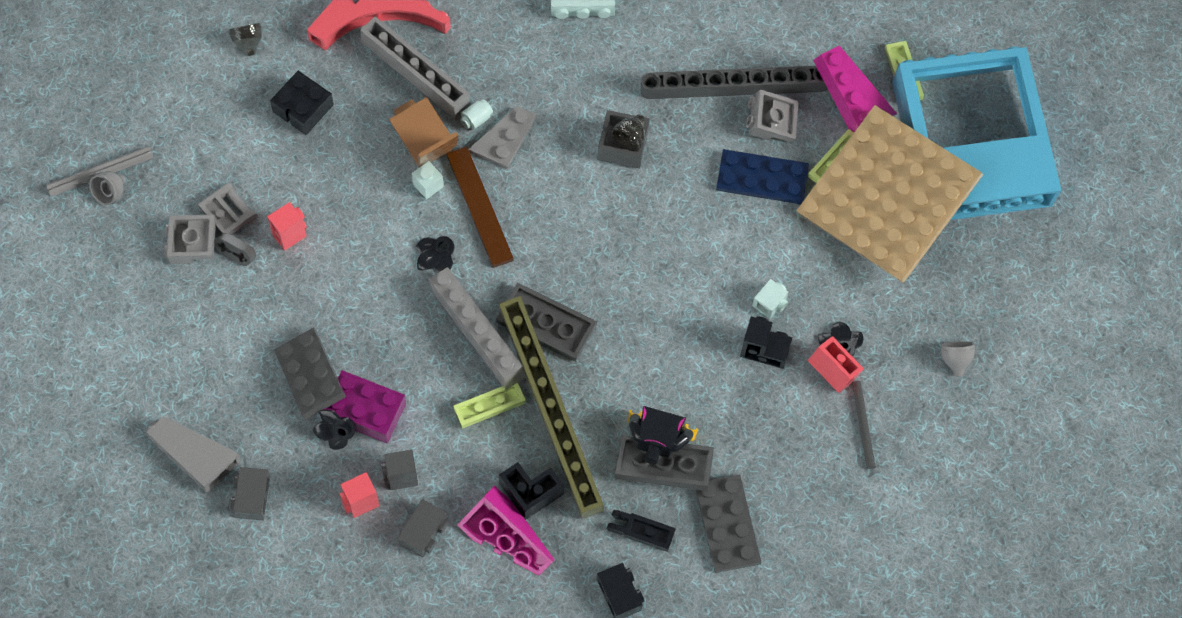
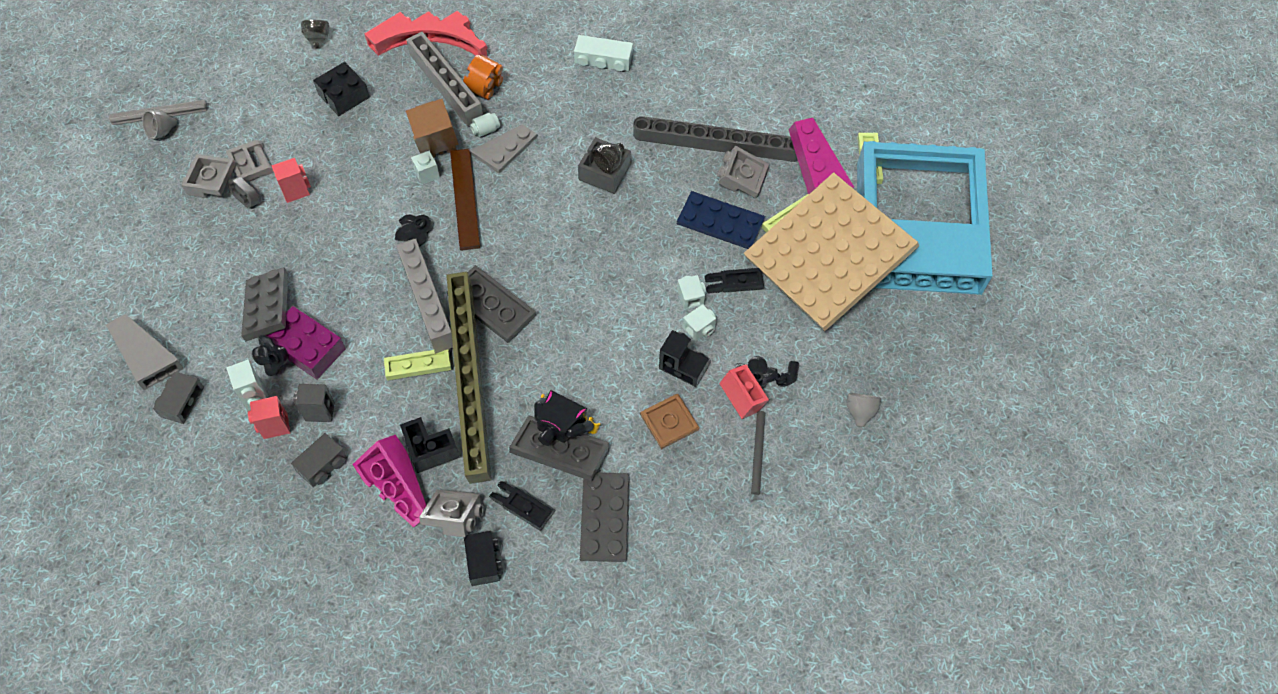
camera: 15 degrees right, 5 degrees down
none -> light aqua brick [226,359,269,411]
none -> light grey plate [419,489,484,537]
none -> orange brick [463,55,503,100]
none -> medium nougat tile [640,393,699,449]
none -> light aqua brick [677,275,706,310]
none -> black hinge [704,268,764,293]
none -> black arm [775,361,799,387]

